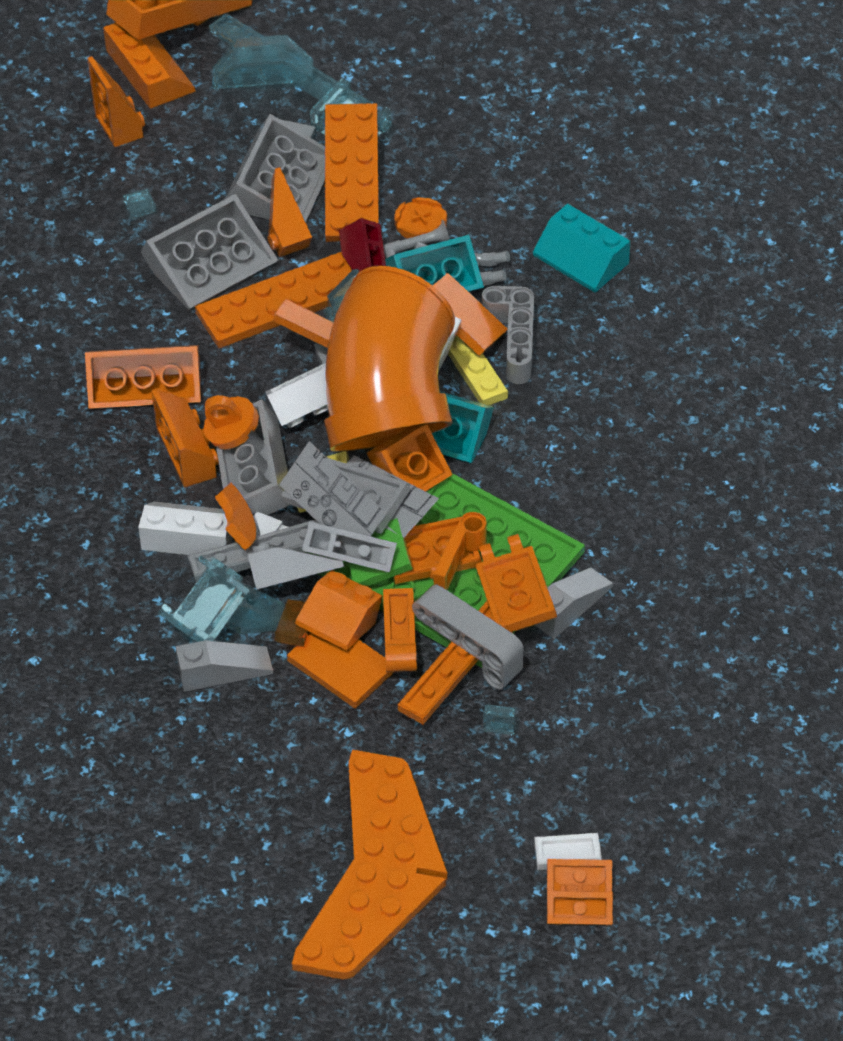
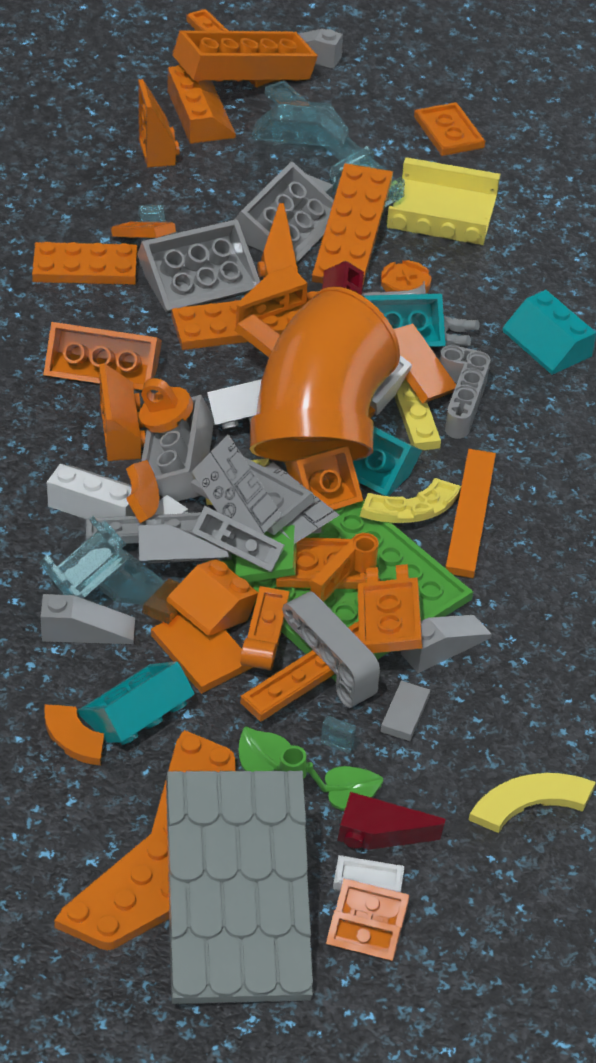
camera: 10 degrees right, 5 degrees down
none -> orange plate [32,242,137,285]
none -> orange tile [44,704,104,766]
none -> teal slope [77,661,195,745]
none -> orange tile [111,221,176,238]
none -> light grey piece [166,771,313,1004]
none -> orange slope [236,266,308,325]
none -> bright green plant [239,726,383,811]
none -> dark red slope [337,792,446,850]
none -> light yellow tile [360,478,461,523]
none -> light grey tile [381,681,430,741]
none -> light yellow panel [387,157,500,245]
none -> orange tile [414,102,485,156]
none -> orange tile [446,449,496,578]
none -> light yellow tile [469,773,596,833]

